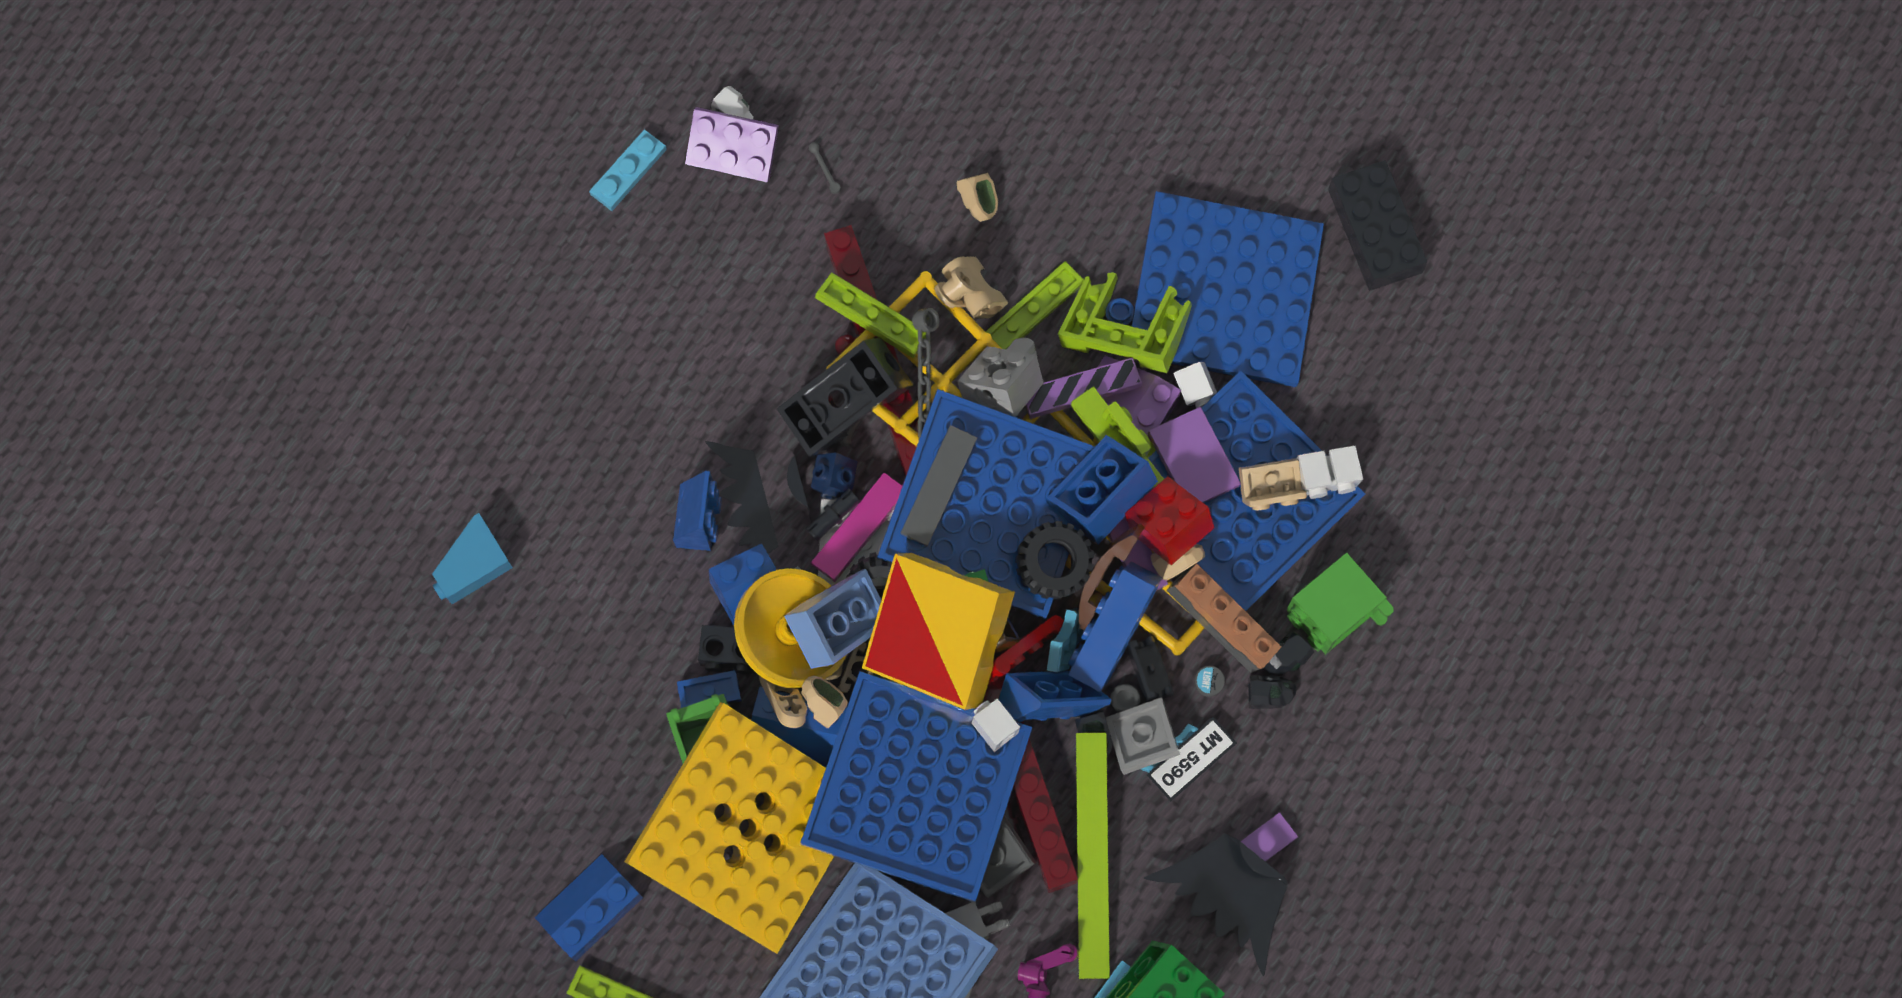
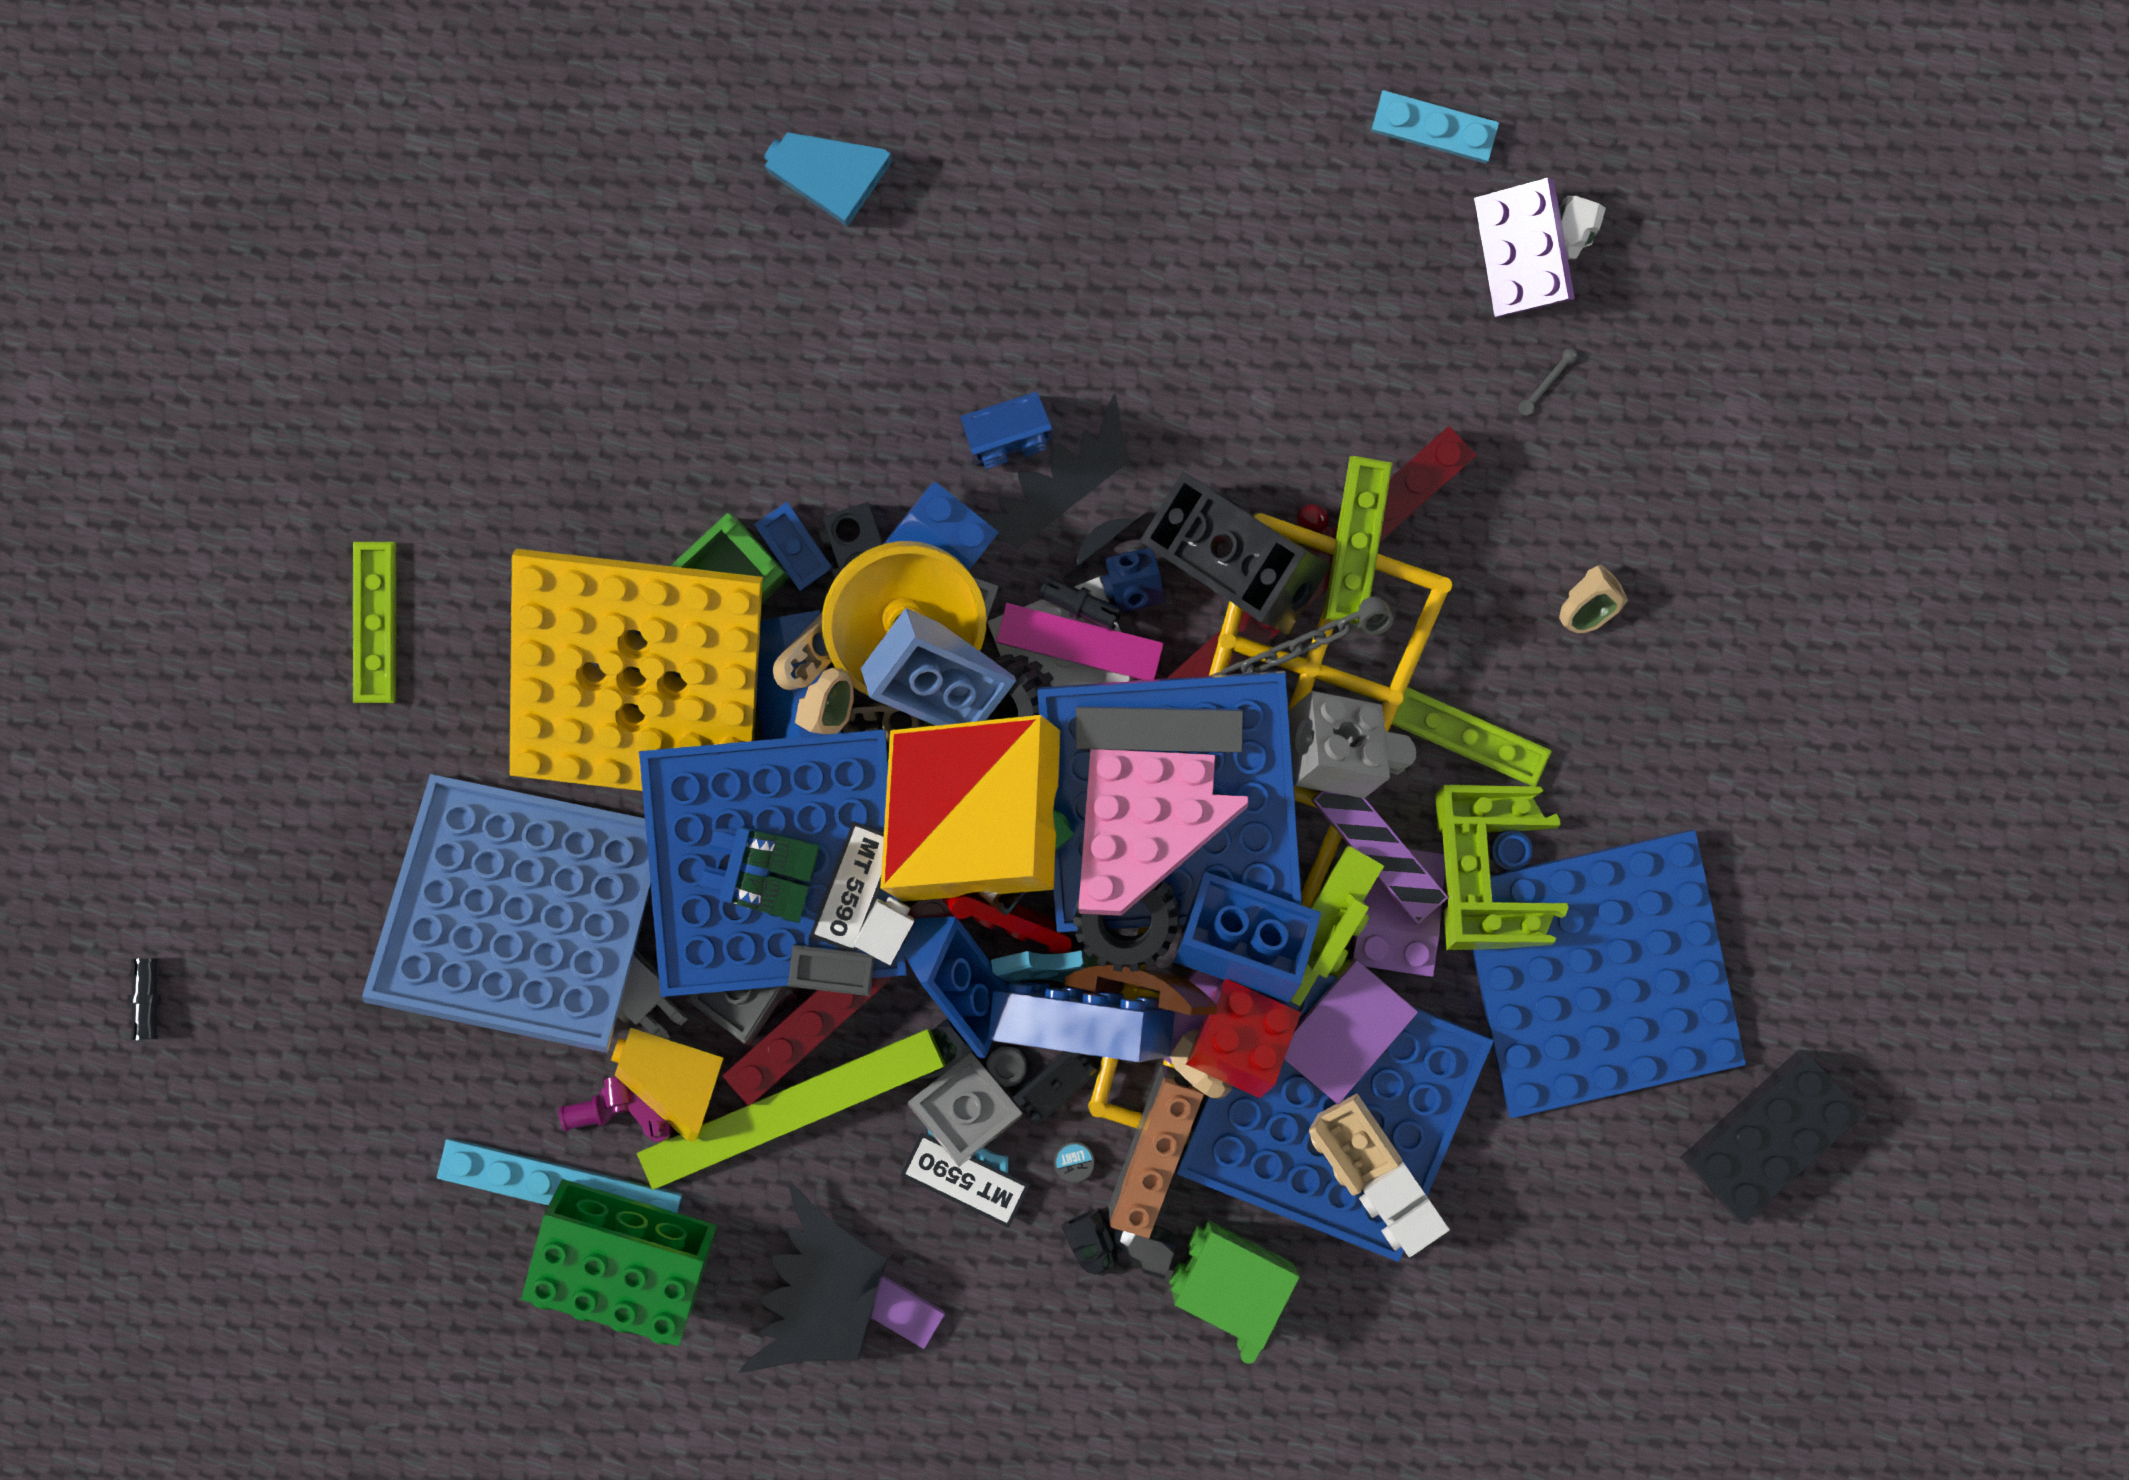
camera: 70 degrees right, 15 degrees up
blue slope [535,854,643,961] -> none
tan piece [934,257,1008,319] -> none
white brick [1173,362,1217,409] -> none
none -> yellow slope [611,1028,723,1143]
none -> hips [699,826,821,923]
none -> dark grey tile [788,944,875,996]
none -> white sticker [810,821,884,951]
none -> bright pink wing [1079,749,1248,916]

